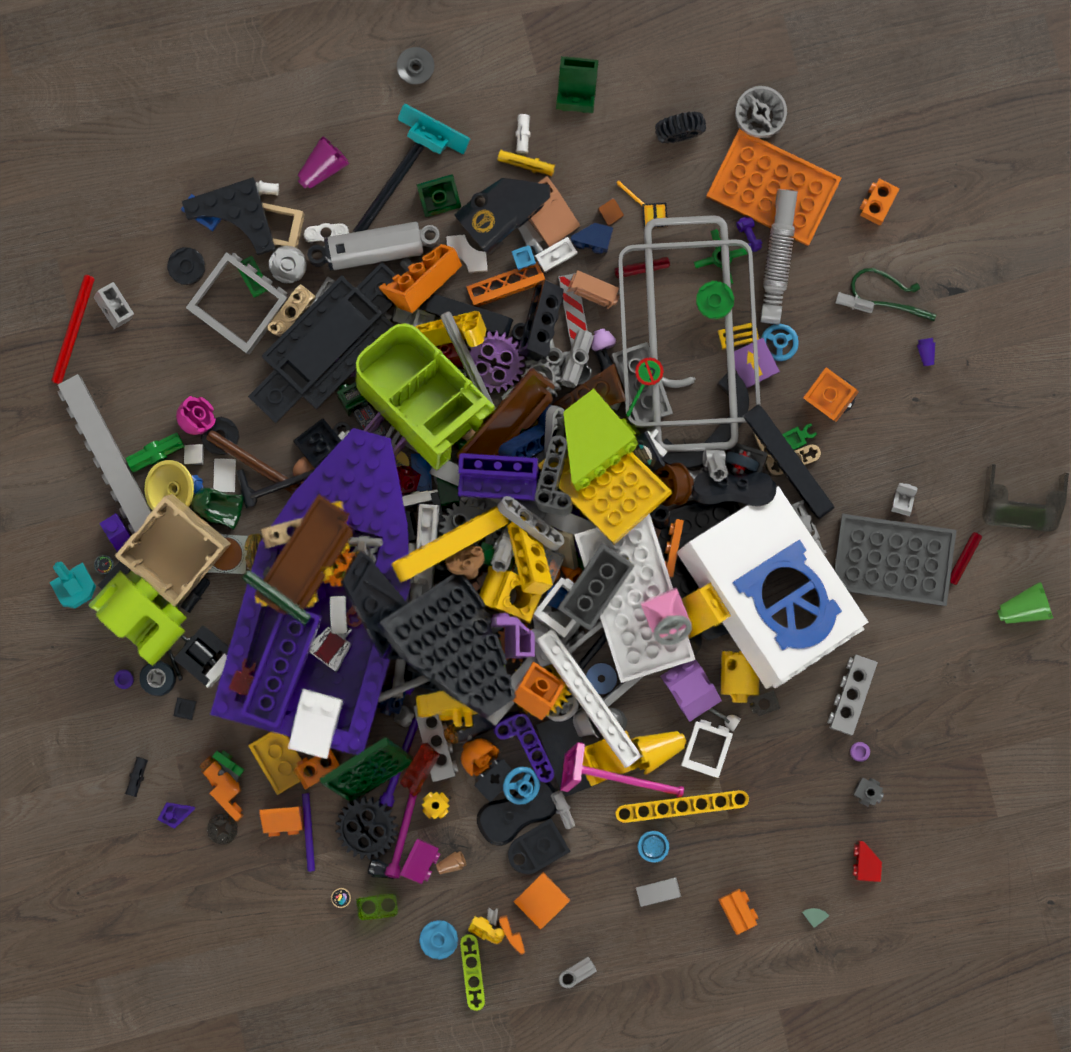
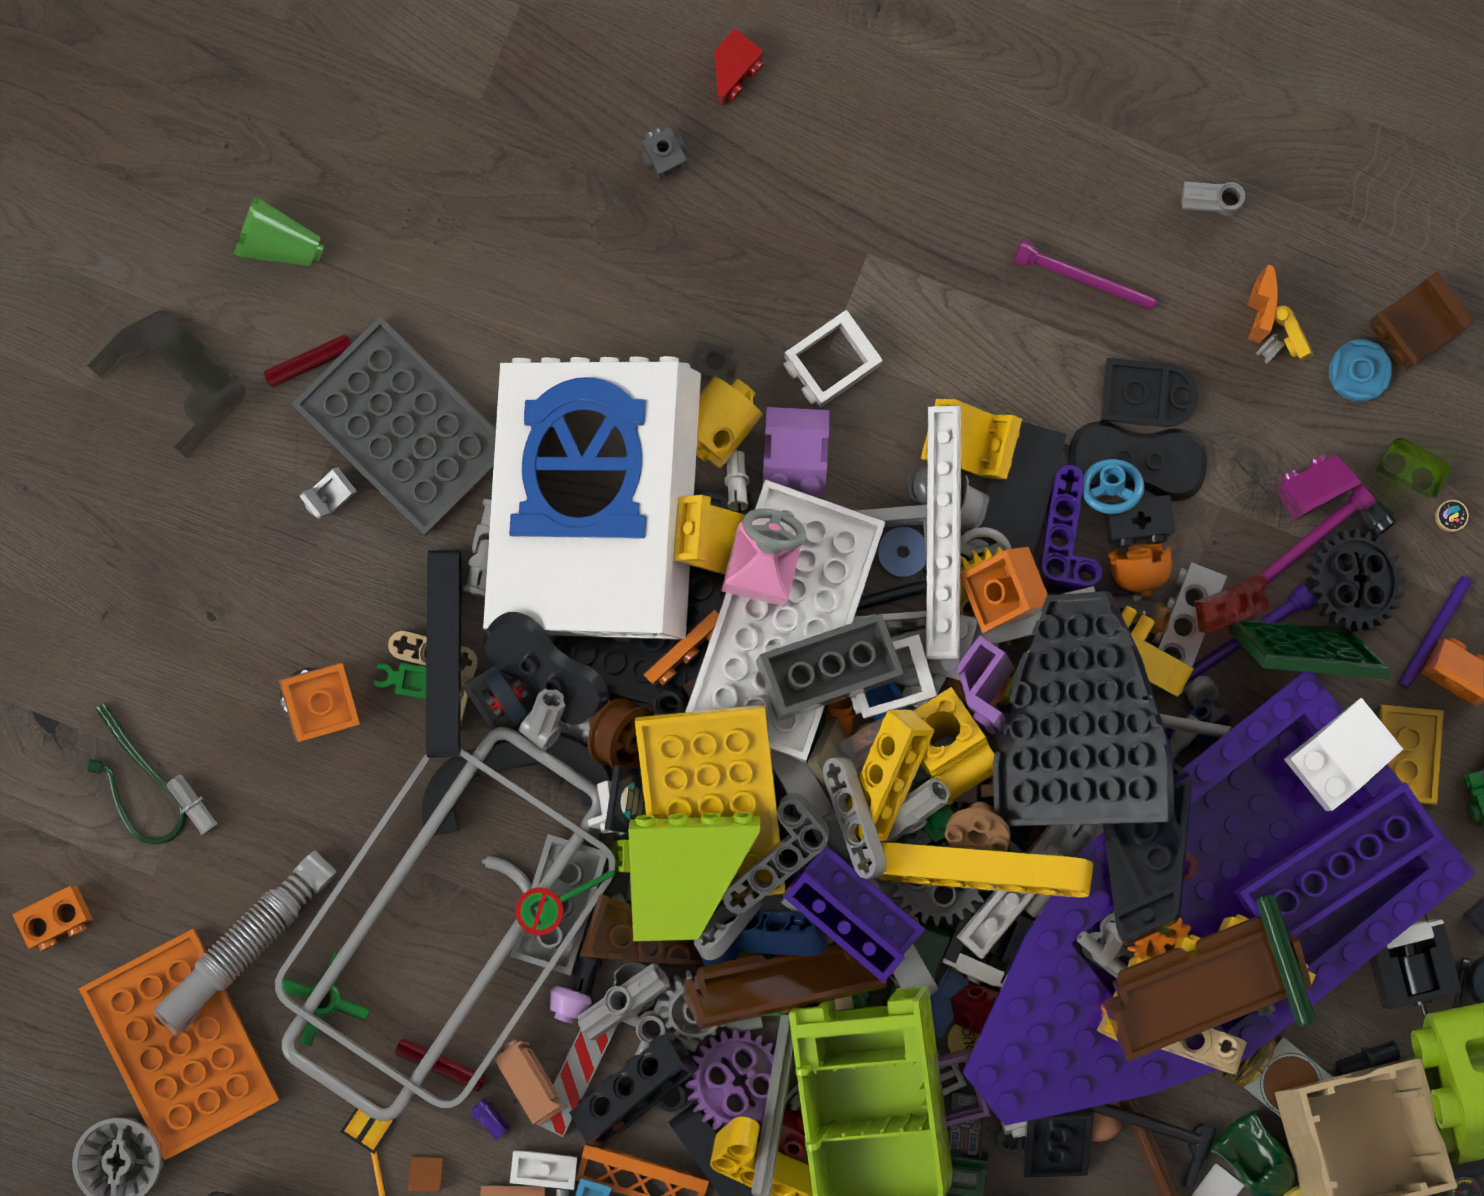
camera: 145 degrees left, 0 degrees up
clear red plate [229,659,256,696] -> none
orange brick [294,749,340,790] -> none
torso [310,626,351,672] -> none
white sticker [330,596,347,634] -> none
yellow brick [422,792,450,819] -> none
medium nougat cone [436,851,466,875] -> none
lime beam [460,934,485,1011] -> none
orange slope [514,872,570,930] -> none
light grey axle [551,790,575,829] -> none
dark pink tile [560,743,684,798] -> none
dark blue slope [571,223,613,254] -> none
yellow beam [615,790,749,823] -> none
yellow cone [631,731,686,774] -> none
light grey slope [636,878,681,907] -> none
dark azure piece [637,831,669,862] -> none
green tile [696,281,734,320] -> none
white hinge [709,708,741,731] -> none
yellow tile [718,323,759,350] -> none
orange brick [718,889,759,935] -> none
medium lavender tile [734,338,780,388] -> none
dark purple bar [736,216,762,253] -> none
dark azure piece [761,324,799,361] -> none
sand green tile [802,908,829,928] -> none
light grey brick [827,655,878,736] -> none
medium lavender tile [850,742,870,762] -> none
dark purple cone [917,338,936,366] -> none
none -> dark purple pin [470,1098,511,1140]
none -> white axle [724,450,749,511]
none -> magenta piece [1013,239,1157,309]
none -> reddish brown panel [1370,272,1475,370]

